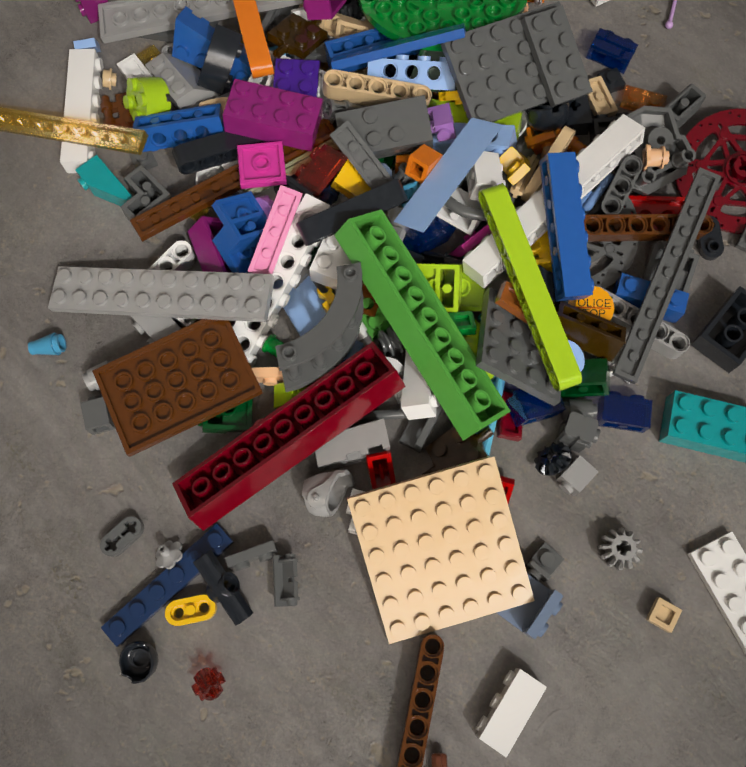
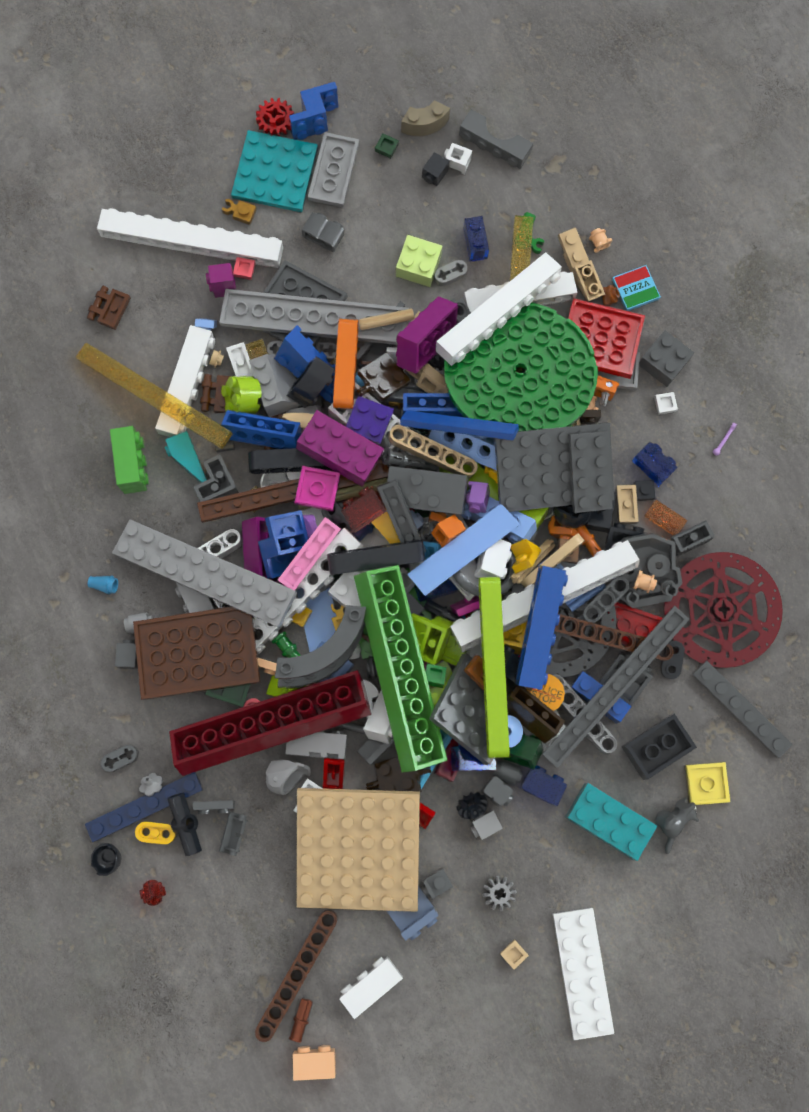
camera: 15 degrees right, 5 degrees up
none -> bright green brick [110,426,149,494]
none -> yellow tile [292,607,312,628]

